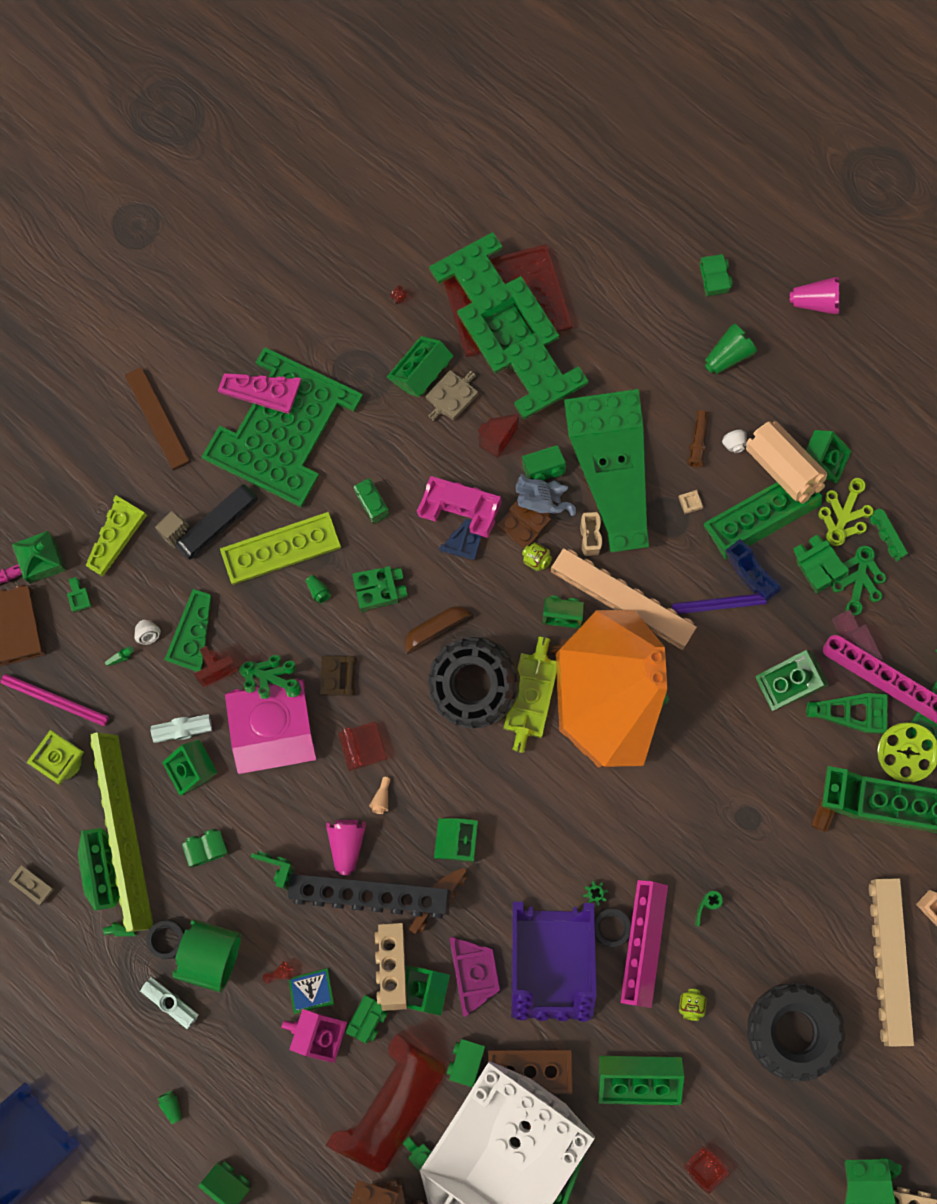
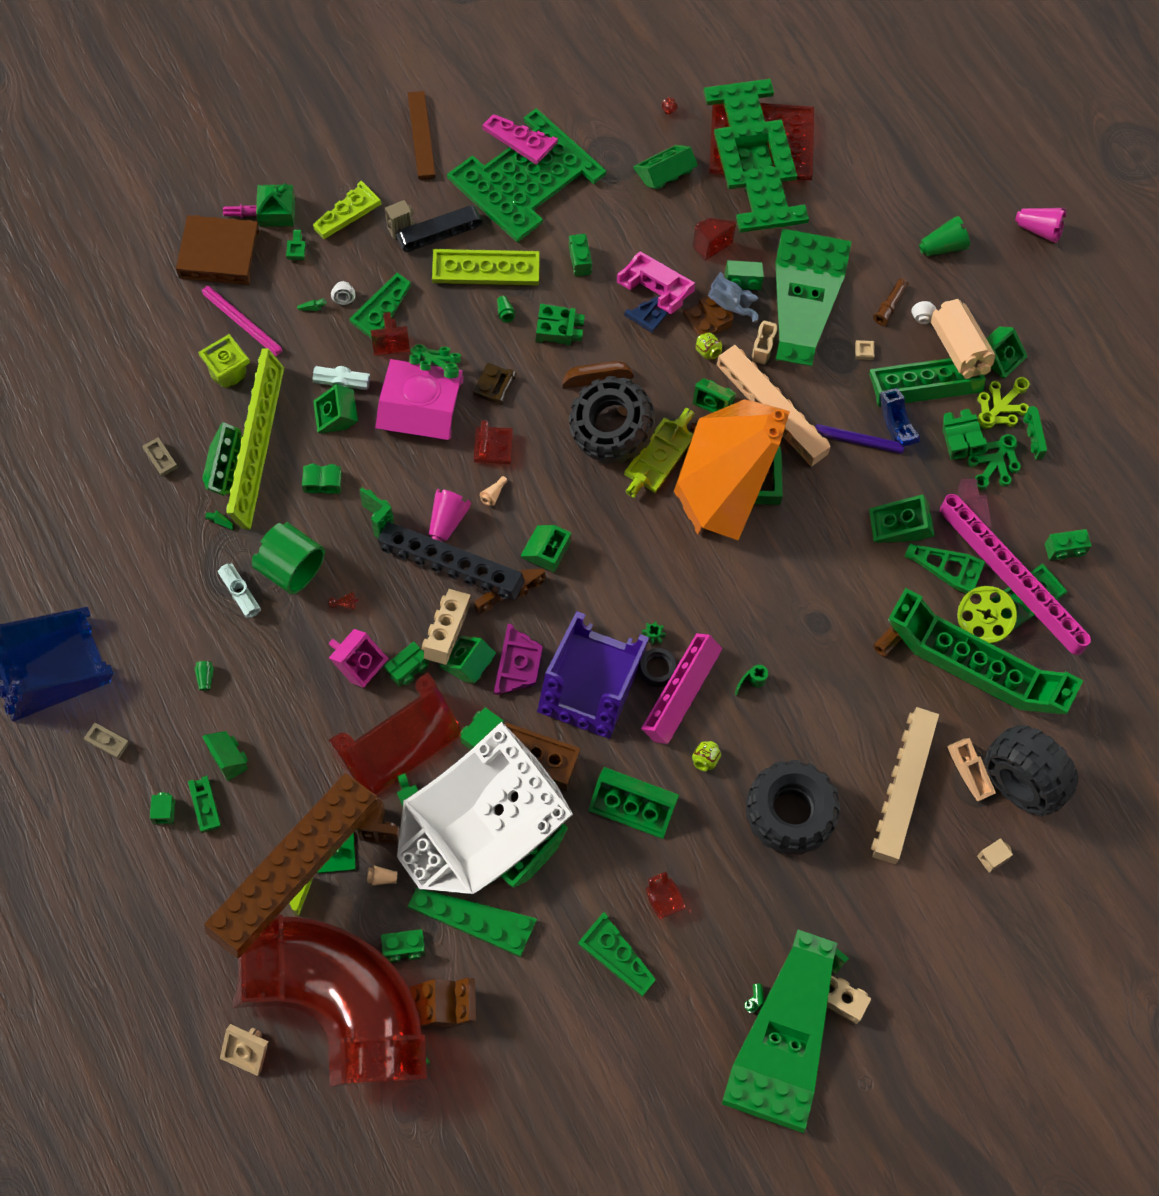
camera: 15 degrees right, 10 degrees down
black tyre [146,920,185,959] -> none
piece [288,968,334,1015] -> none
dark tan plate [426,370,478,421] -> none
green brick [700,254,732,296] -> none

